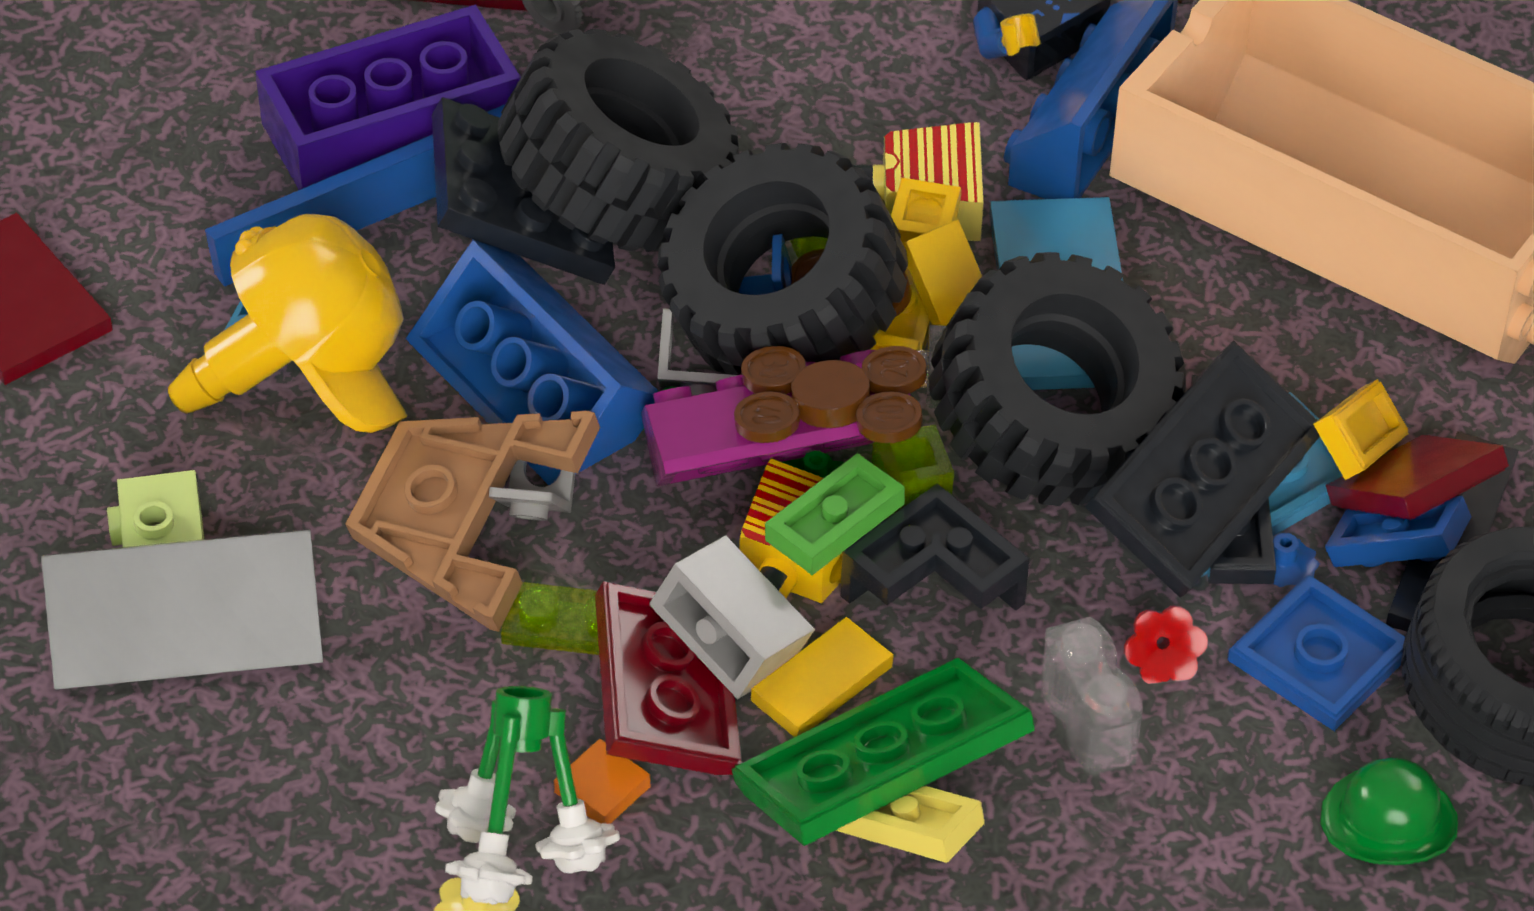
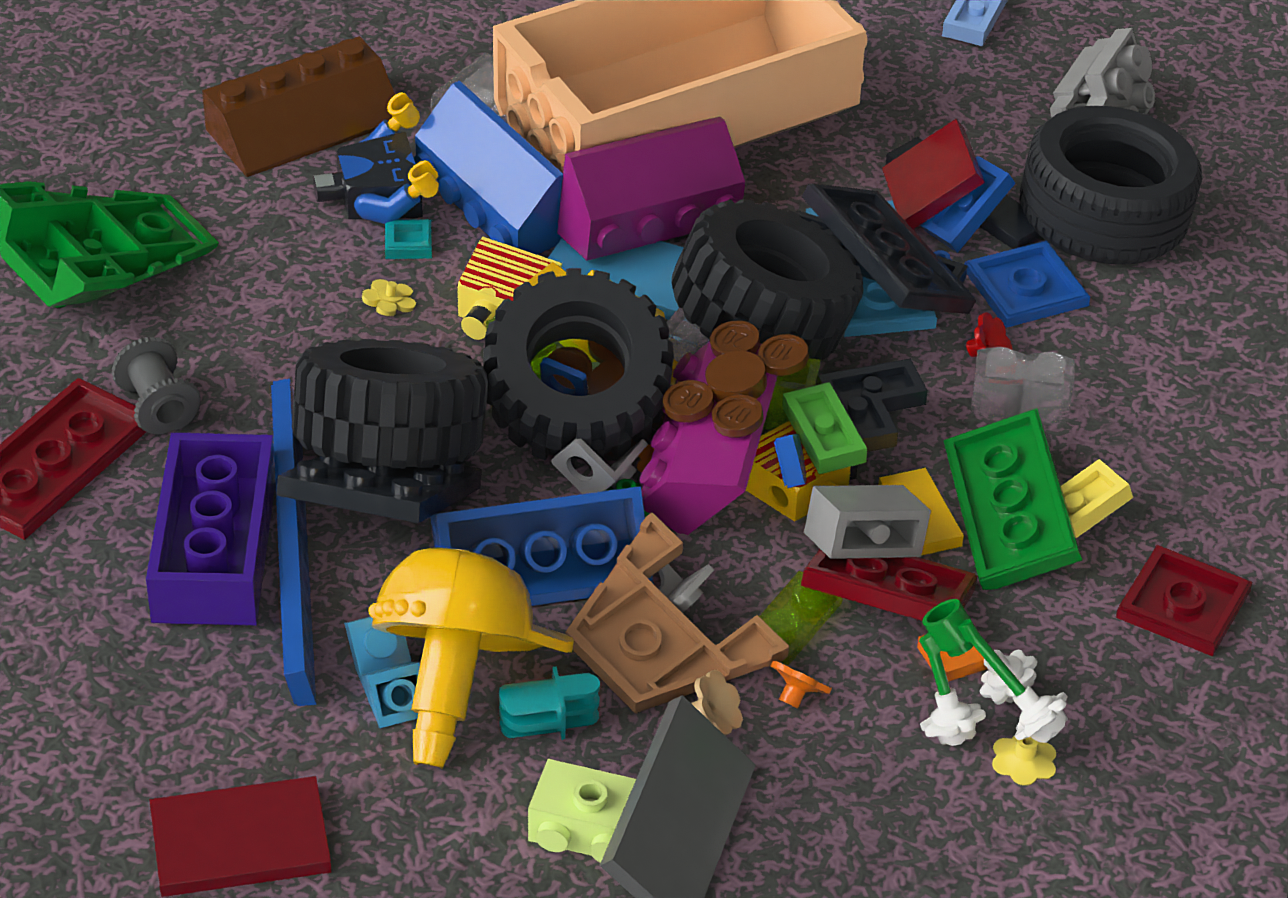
camera: 65 degrees left, 5 degrees down
yellow tile [1313,379,1409,480] -> none
green hat [1320,758,1458,865] -> none
none -> light yellow plant [362,279,416,316]
none -> teal tile [385,219,432,259]
none -> teal arm [499,667,600,740]
none -> magenta slope [557,116,745,261]
none -> tan plant [691,670,743,736]
none -> orange plant [770,661,832,709]
none -> blue tile [774,434,806,488]

